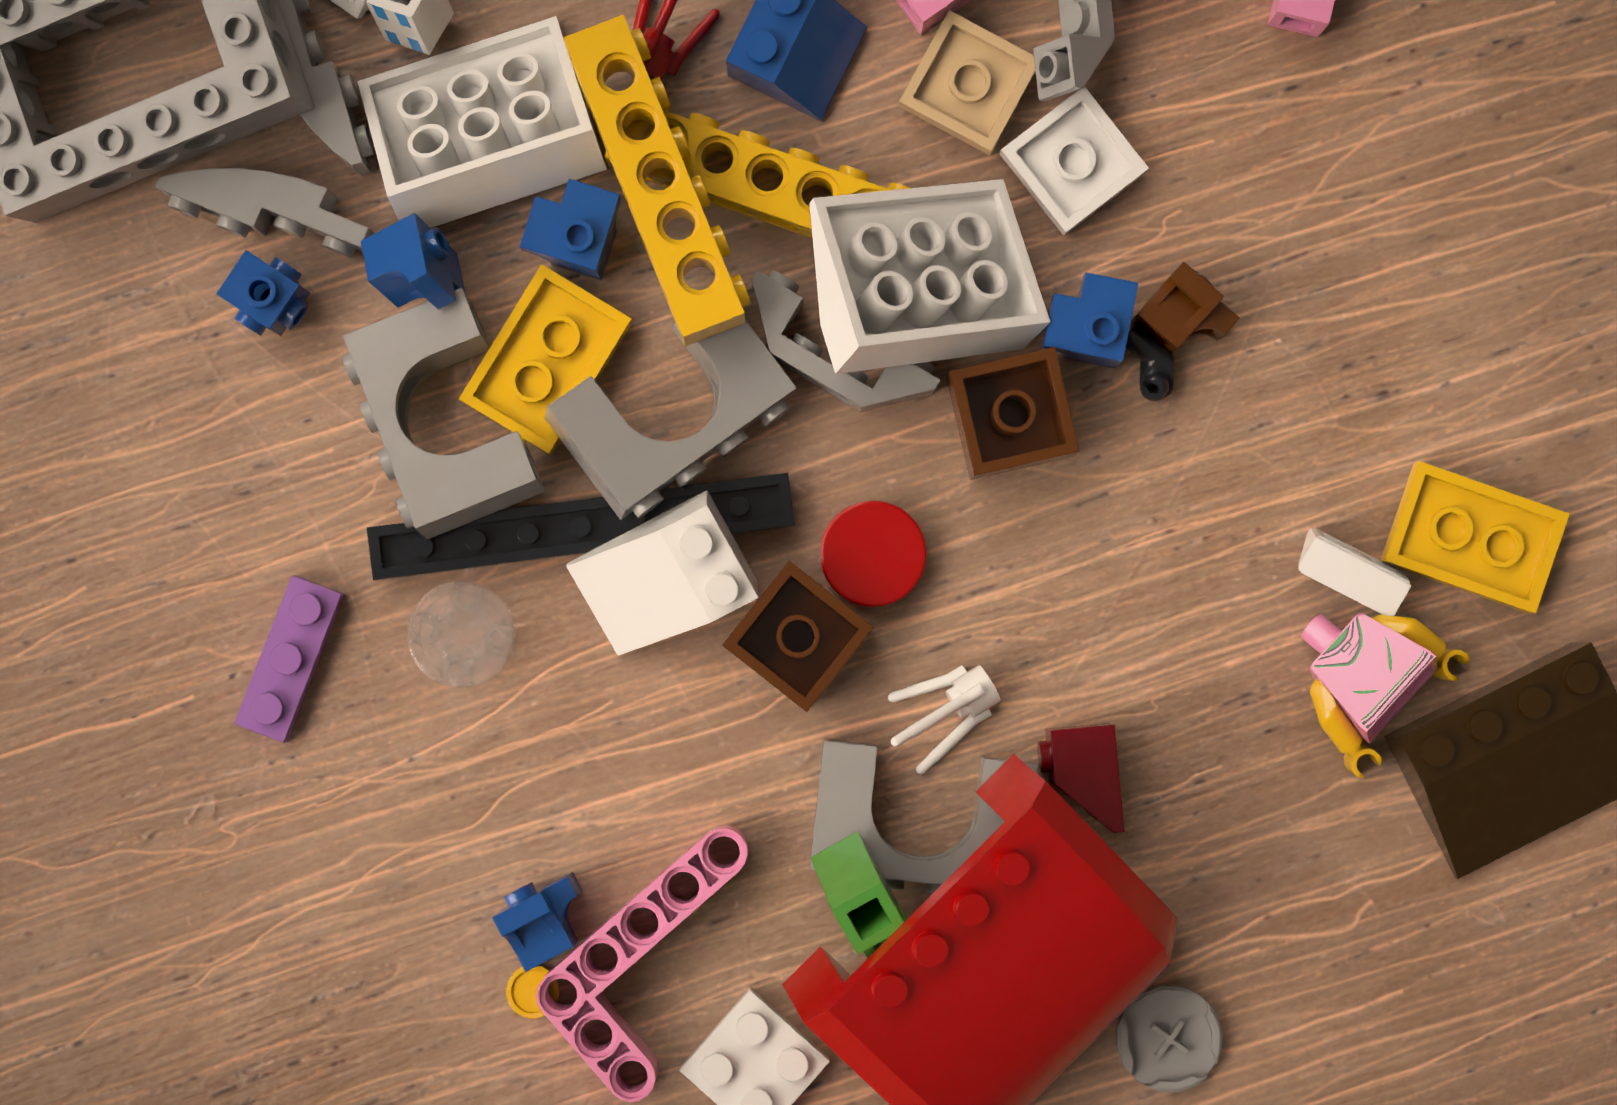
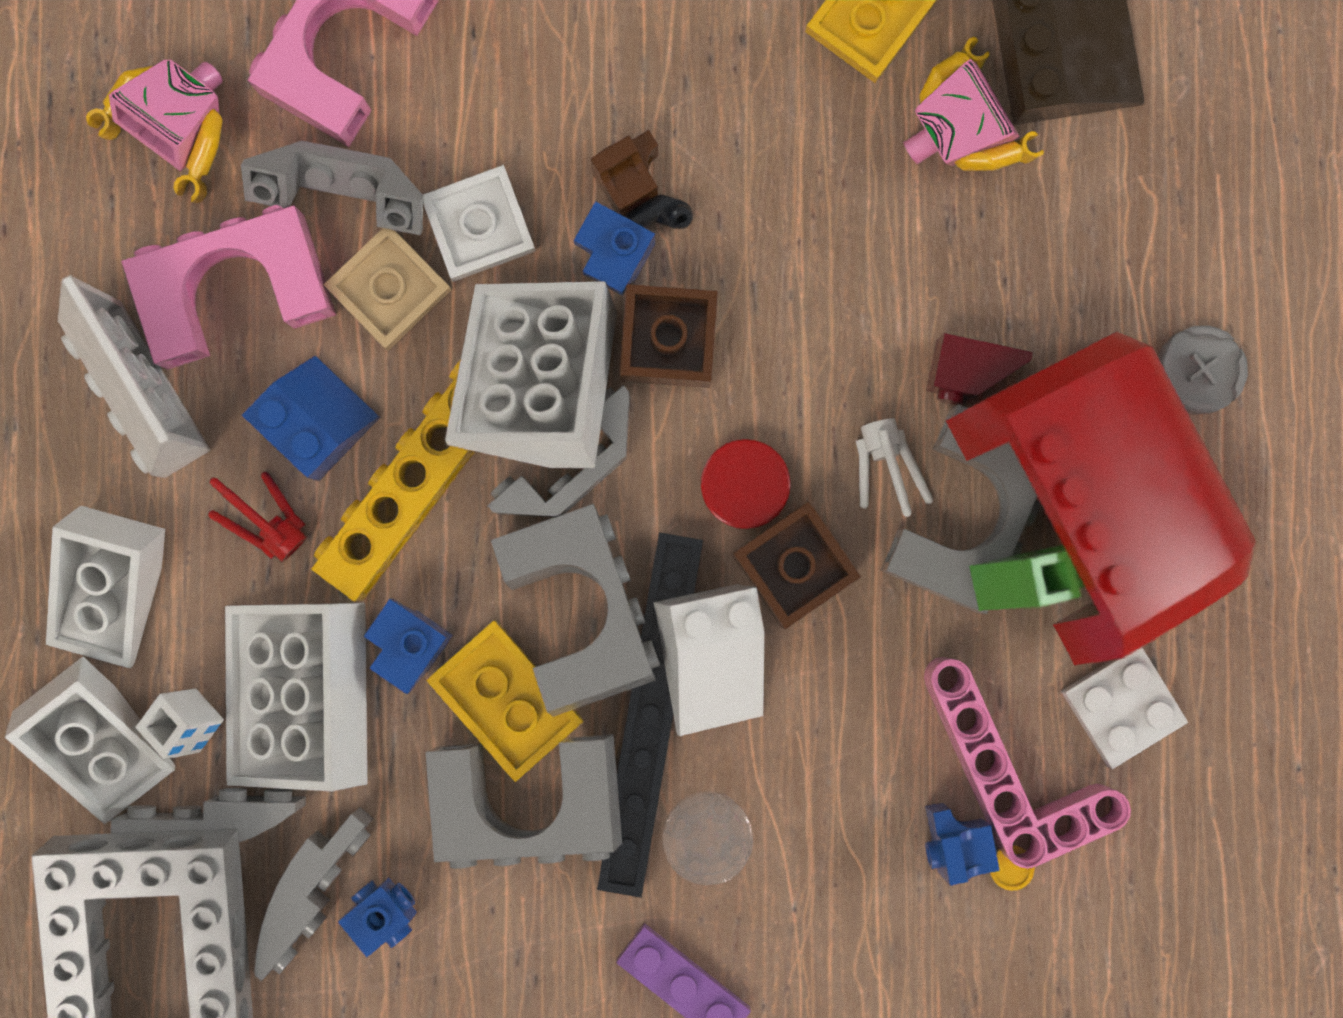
camera: 80 degrees left, 0 degrees up
blue brick [361,213,466,309] -> none
yellow brick [563,14,751,347] -> none
white slope [1298,527,1412,616] -> none

